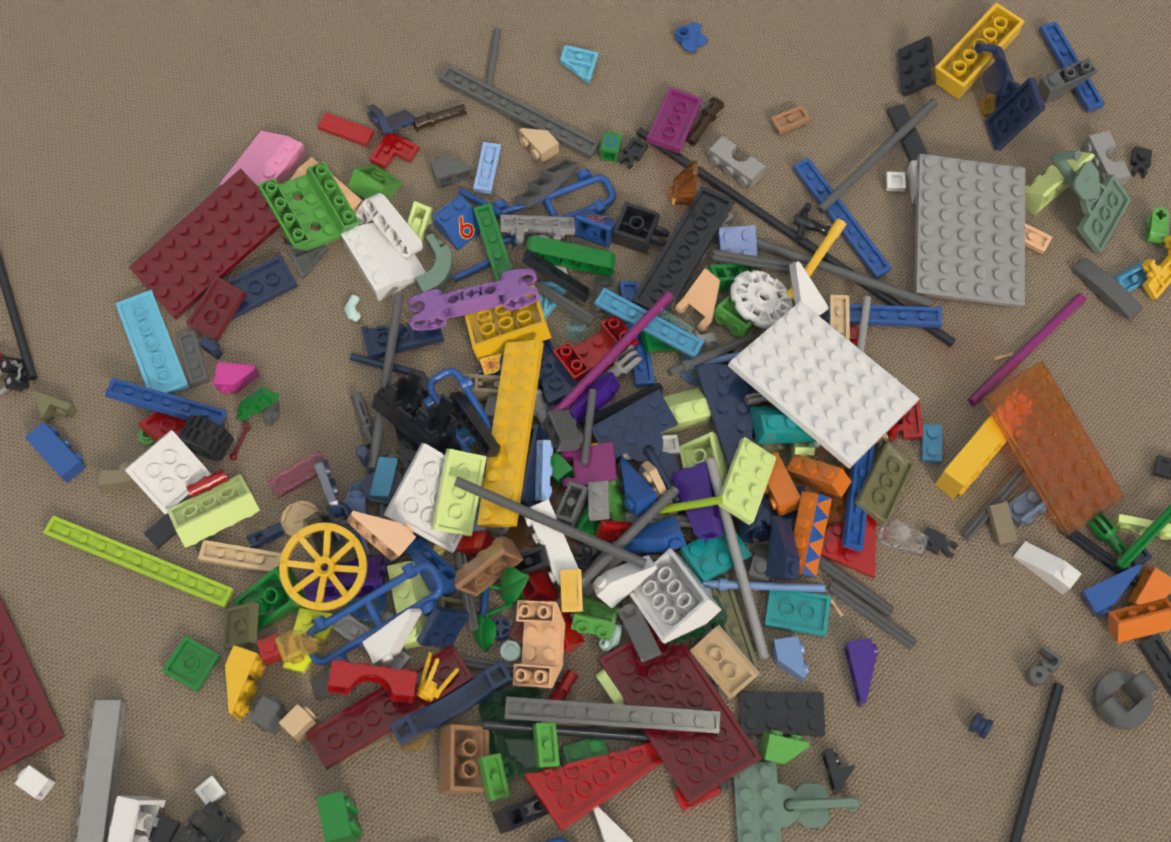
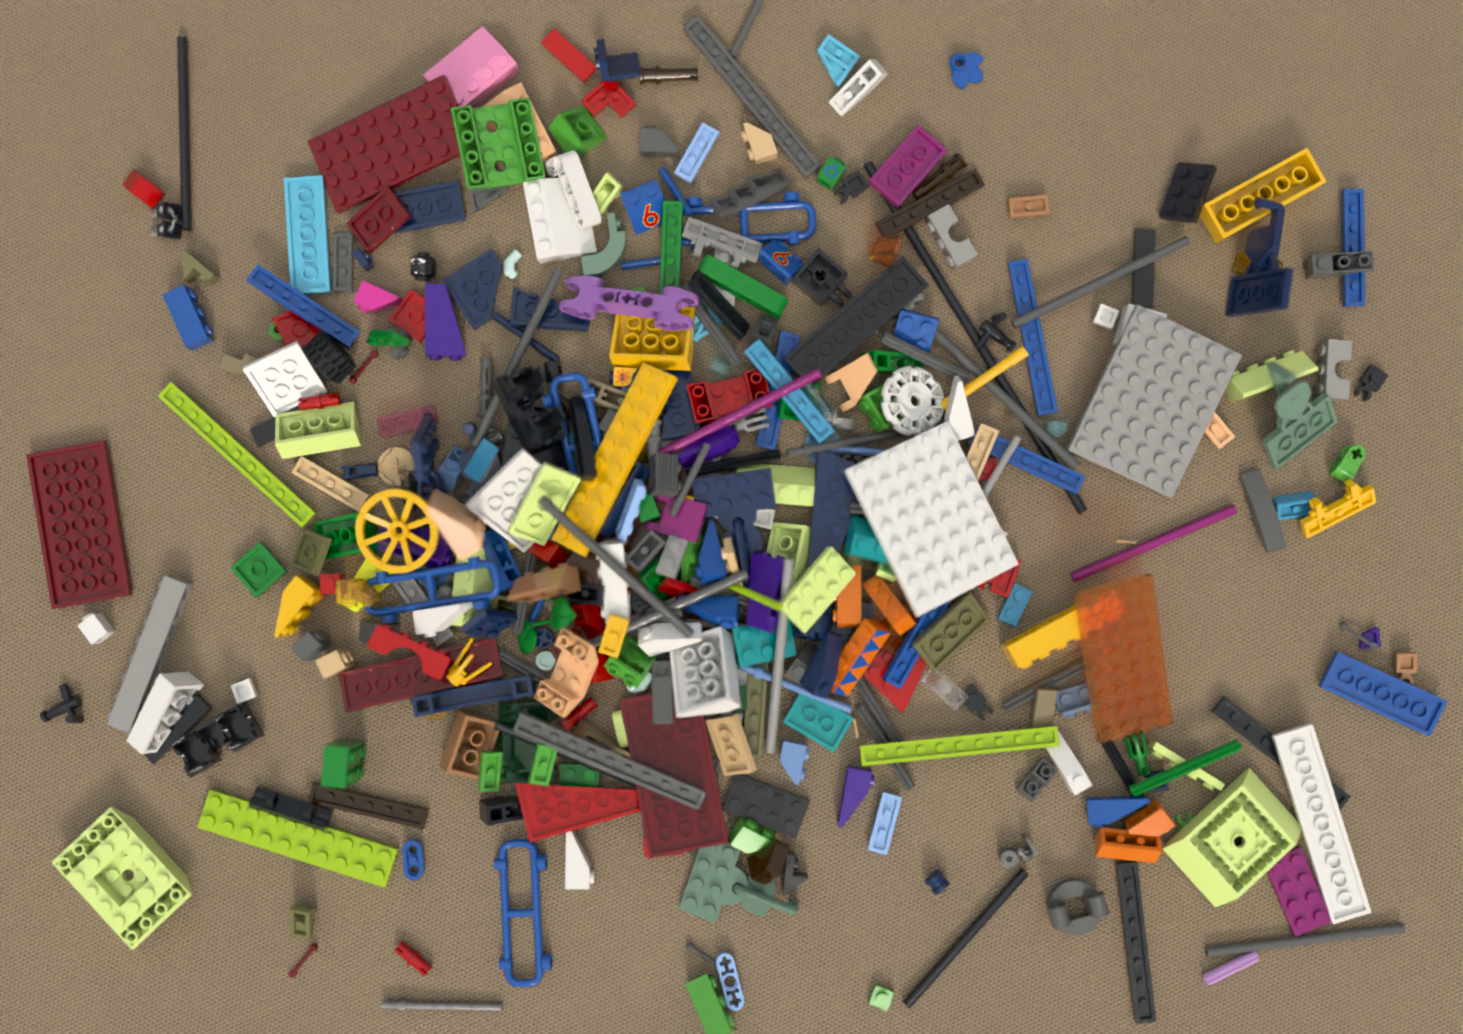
camera: 25 degrees right, 20 degrees up
none -> red tile [388,288,425,343]
none -> black head [410,252,436,281]
none -> dark purple slope [425,283,466,361]
none -> dark blue plate [442,249,503,331]
none -> dark brown slope [747,840,790,885]
none -> white slope [829,59,889,117]
none -> lime plate [859,726,1060,766]
none -> light blue plate [867,791,902,855]
none -> dark brown tile [875,168,985,241]
none -> dark grey slope [1016,757,1058,802]
none -> clear light blue brick [1044,421,1068,438]

